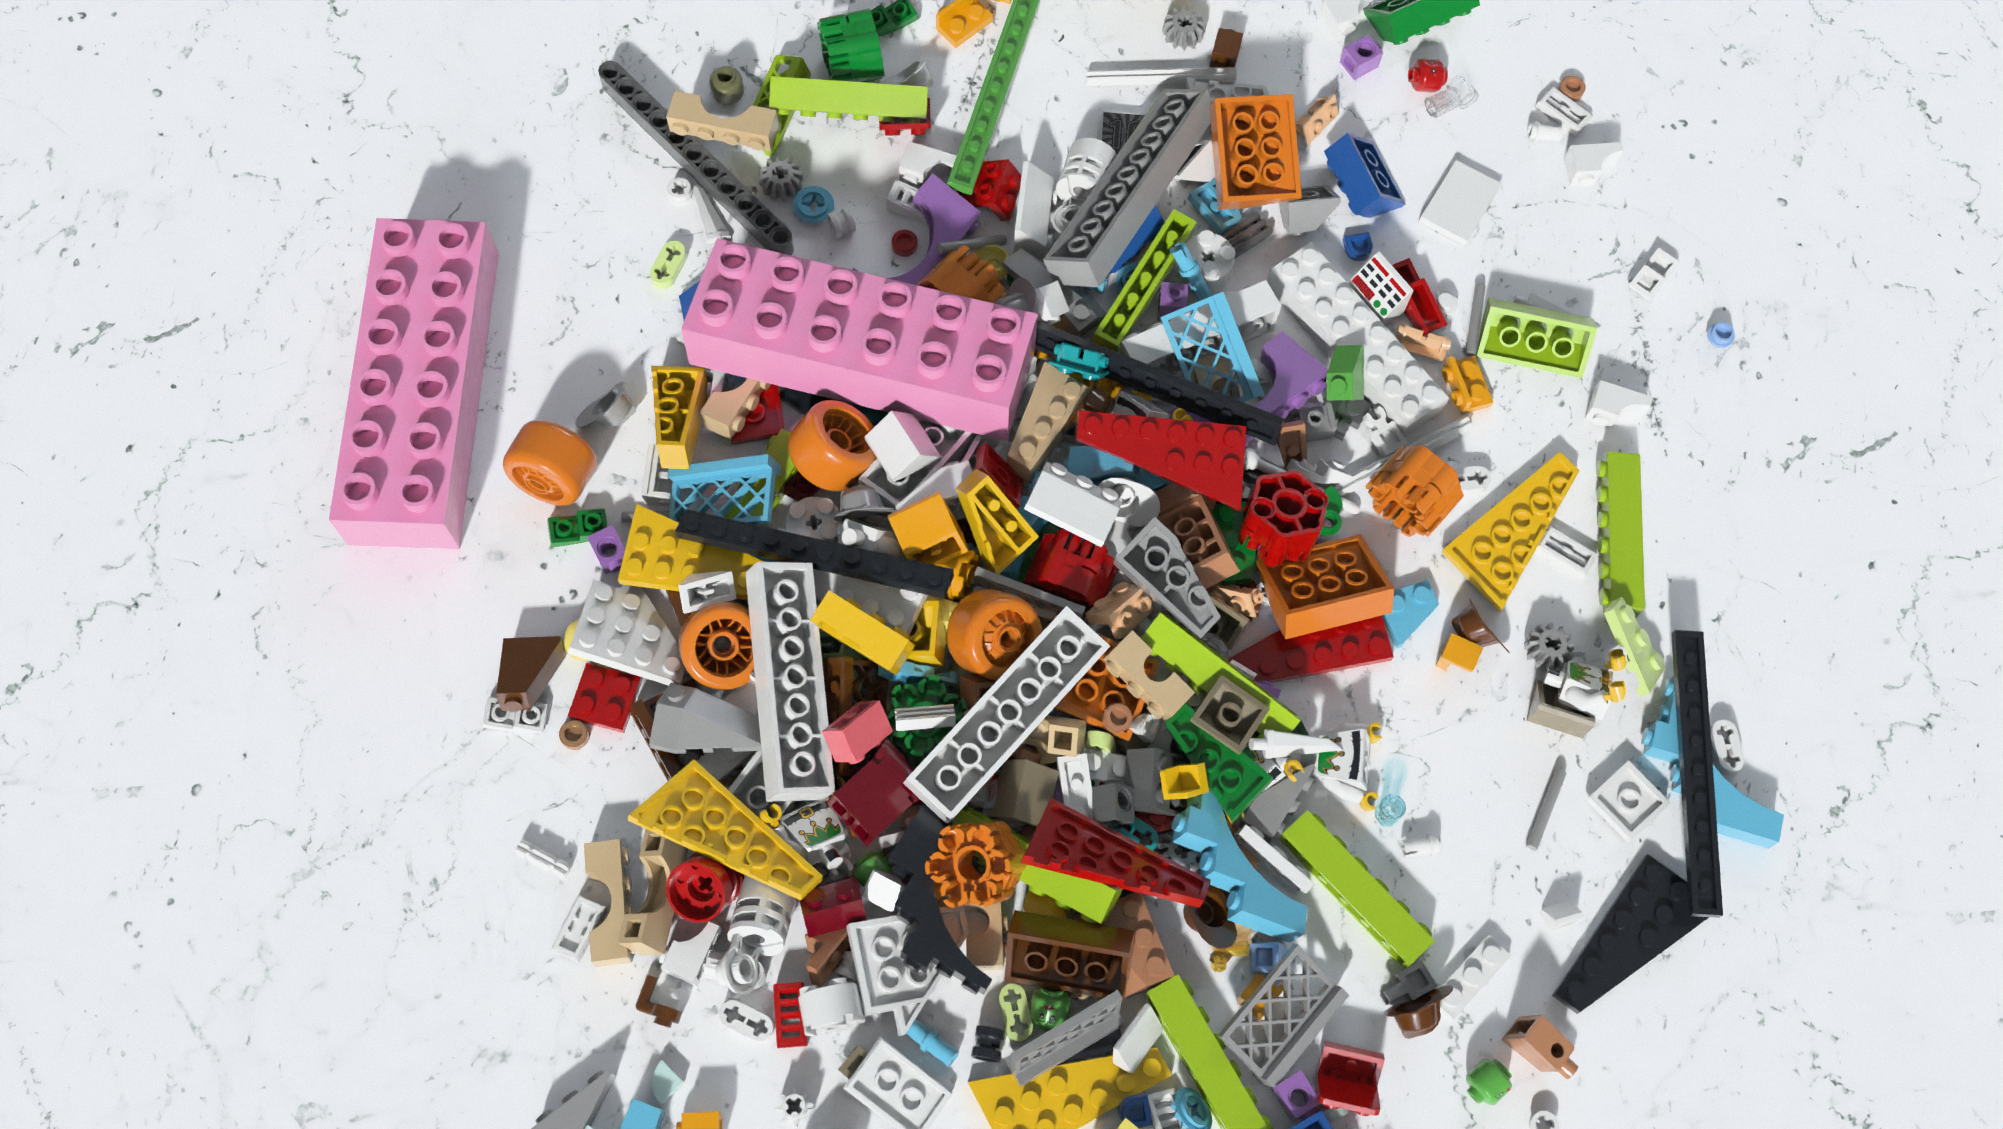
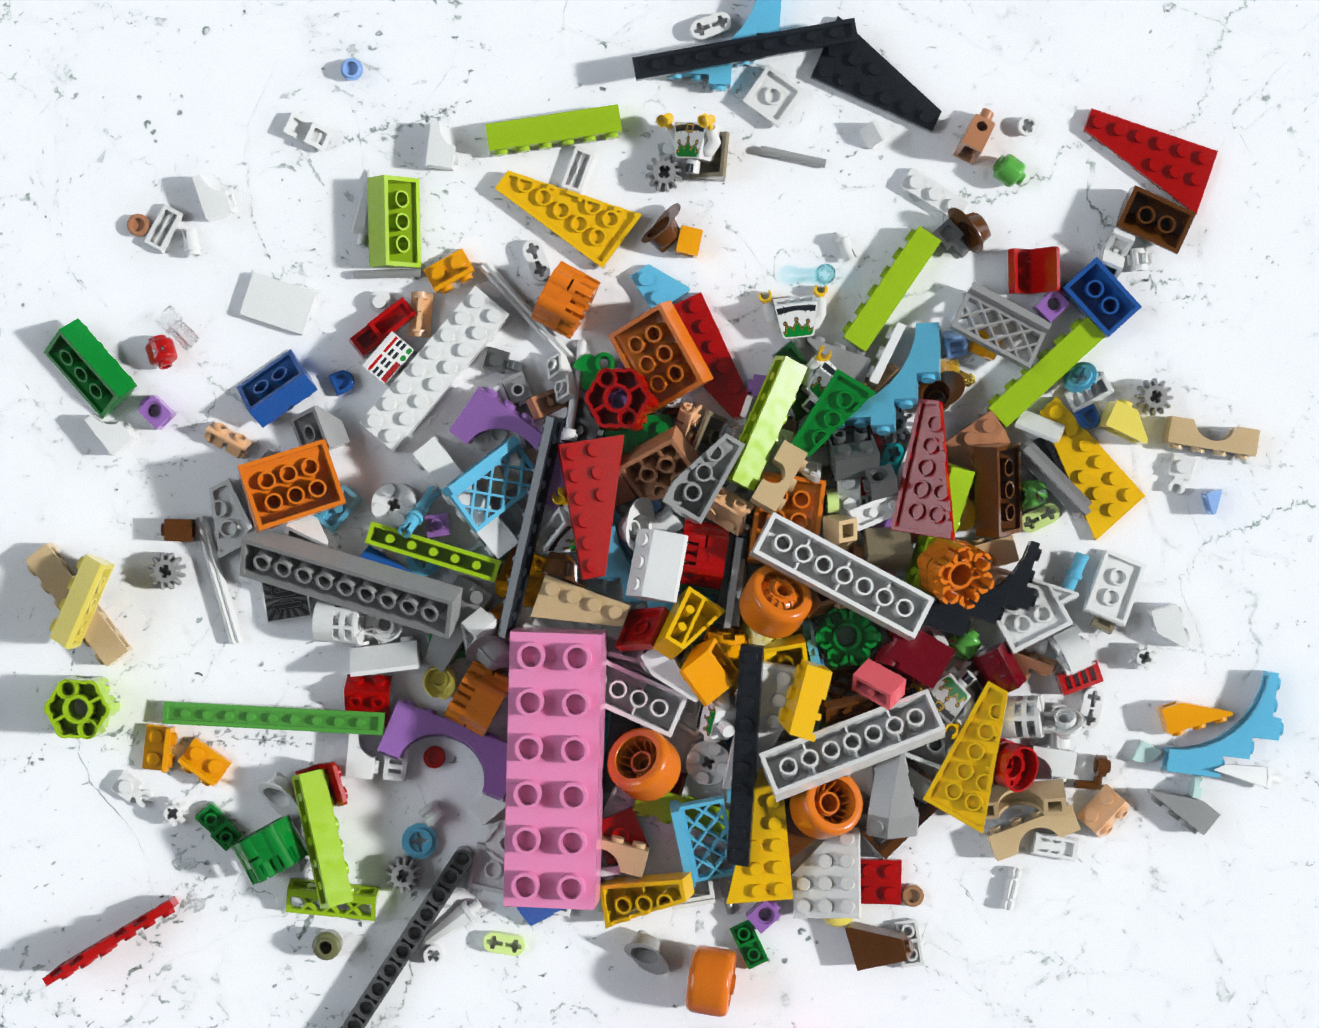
camera: 100 degrees left, 20 degrees up
tan arch [666,91,779,151] -> none
white slope [678,571,736,613] -> none
light grey piece [834,485,895,522] -> none
white slope [861,870,905,912] -> none
white slope [865,411,942,482] -> none
white tile [895,704,956,731] -> none
light grey bar [936,234,1007,254] -> none
black wheel [971,1025,1006,1063] -> none
teal hinge [1049,342,1110,381] -> none
nougat tile [1102,703,1133,734] -> none
yellow panel [1160,763,1209,800] -> none
dark tan slope [1190,675,1270,755] -> none
dark grey tile [1220,211,1274,259] -> none
white bar [1249,729,1343,759] -> none
bright green slope [1327,345,1364,400] -> none
white plate [1363,406,1408,458] -> none
yellowish green wing [1604,597,1666,697] -> none
none -> light nougat bracket [1077,784,1130,838]

